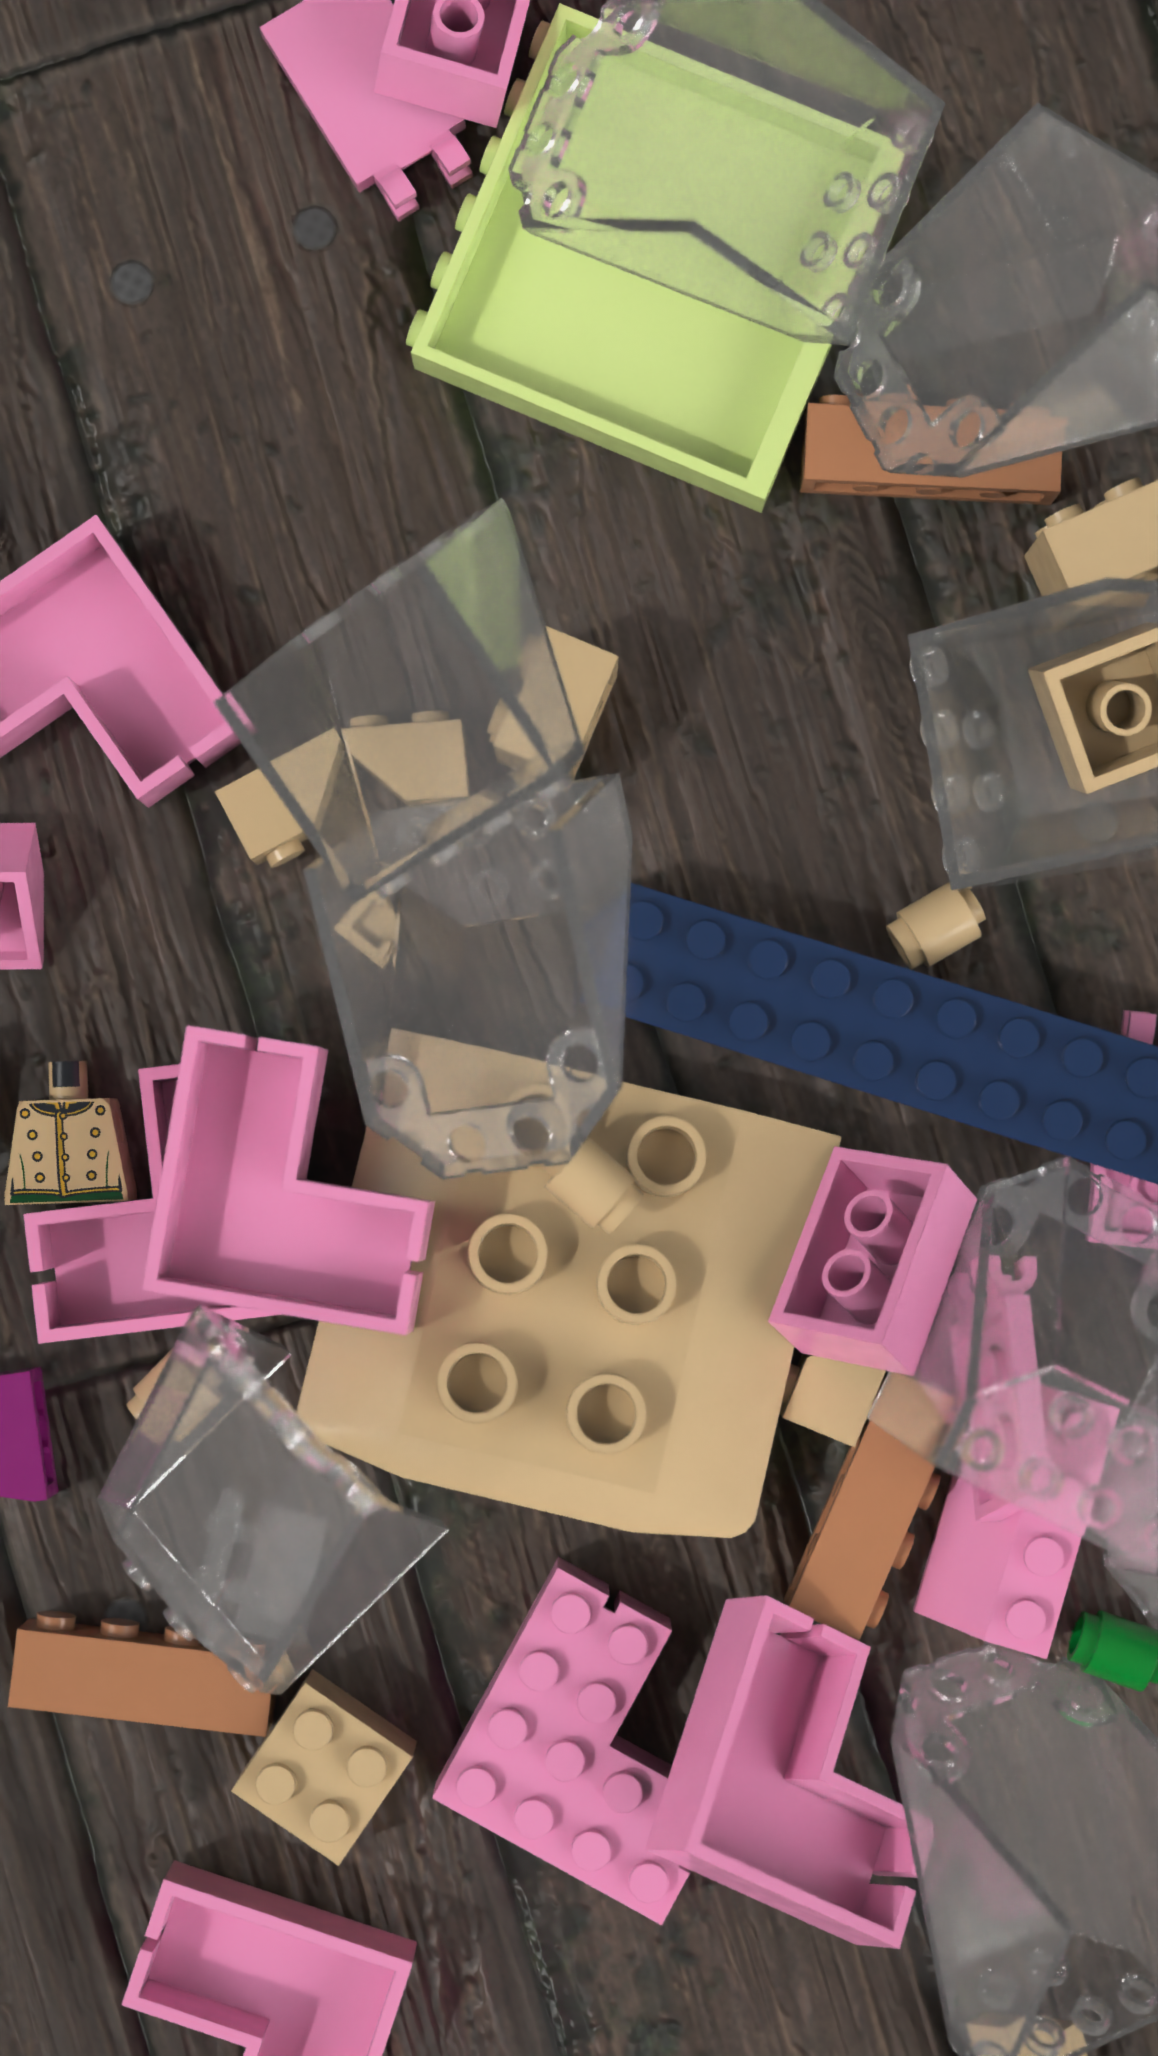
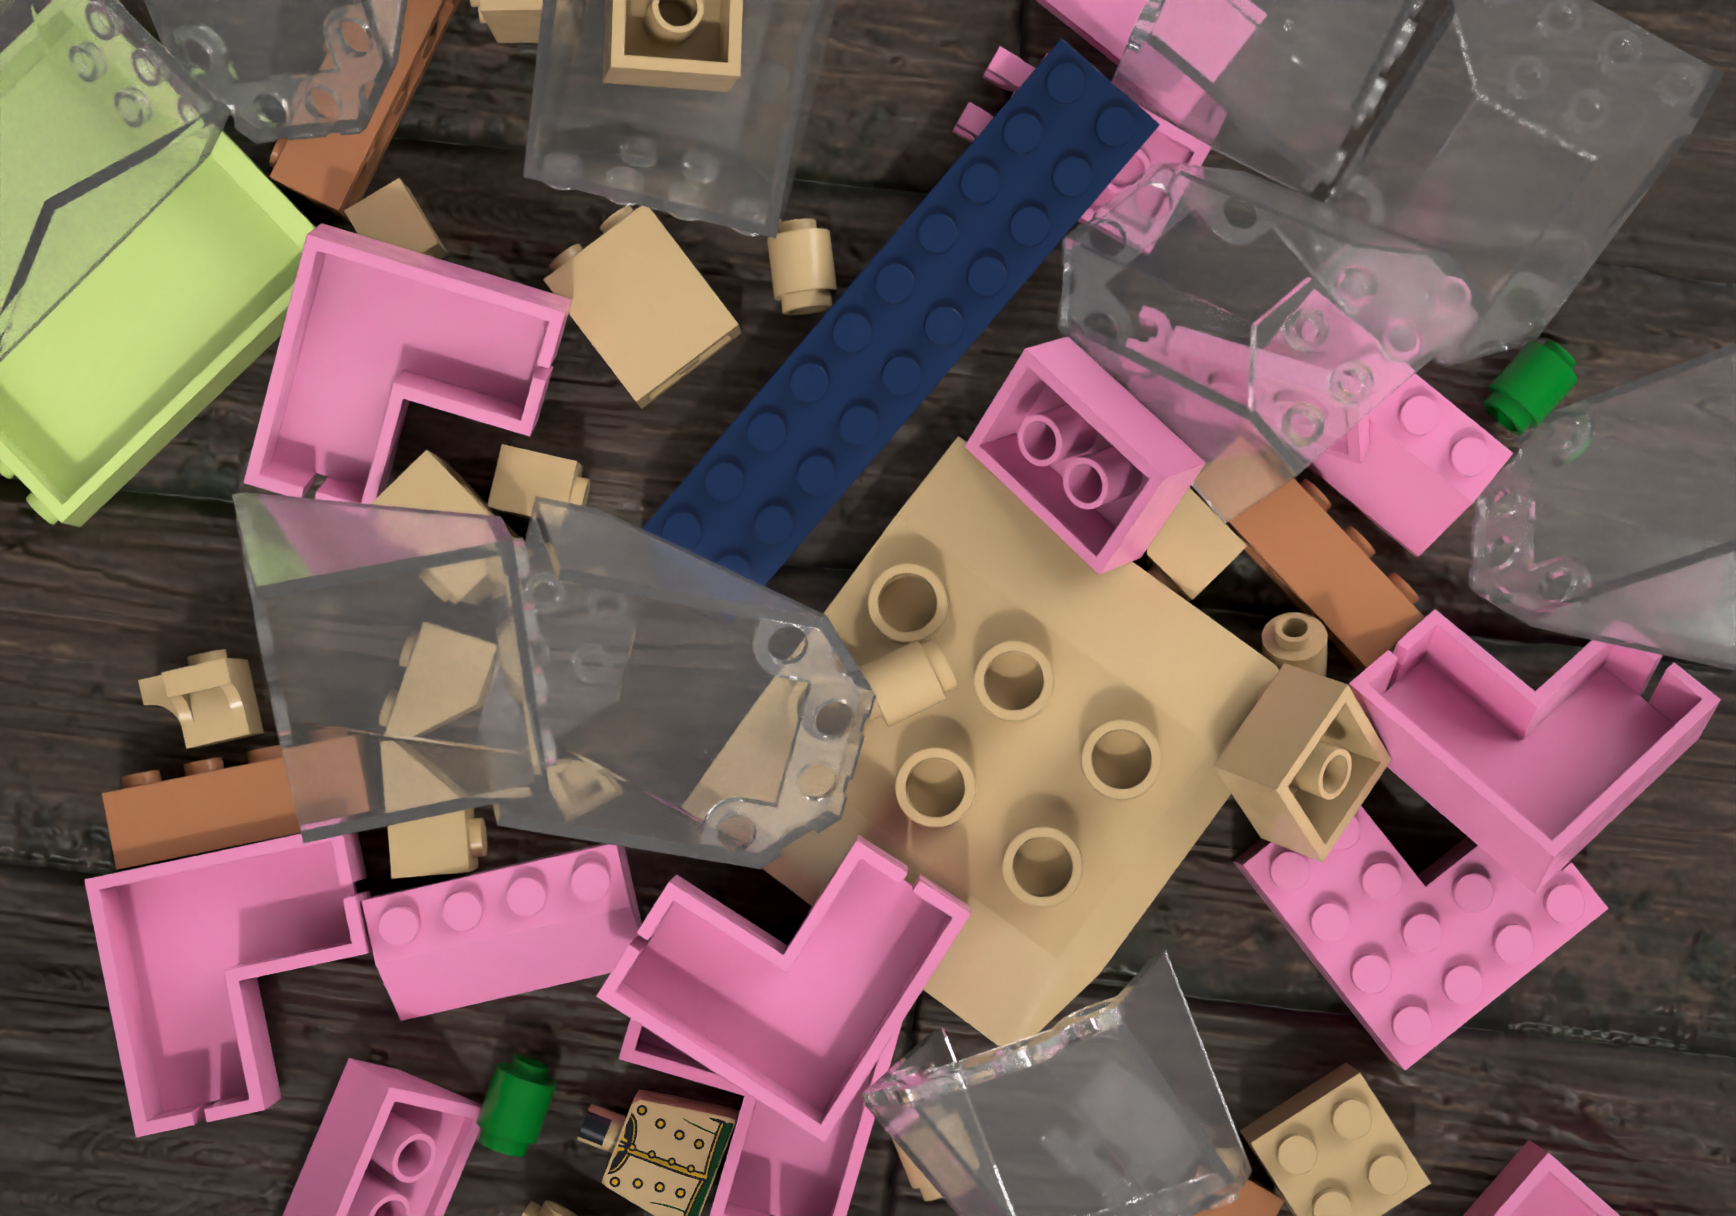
camera: 75 degrees left, 0 degrees up
none -> nougat brick [102,732,383,870]
none -> tan brick [138,649,264,749]
none -> bright pink piece [244,223,572,520]
none -> tan brick [344,178,448,259]
none -> bright pink slope [362,839,646,1021]
none -> green brick [476,1055,557,1157]
none -> tan brick [487,444,590,528]
none -> tan panel [543,202,742,409]
none -> tan brick [1213,663,1392,863]
none -> tan brick [1262,612,1327,677]

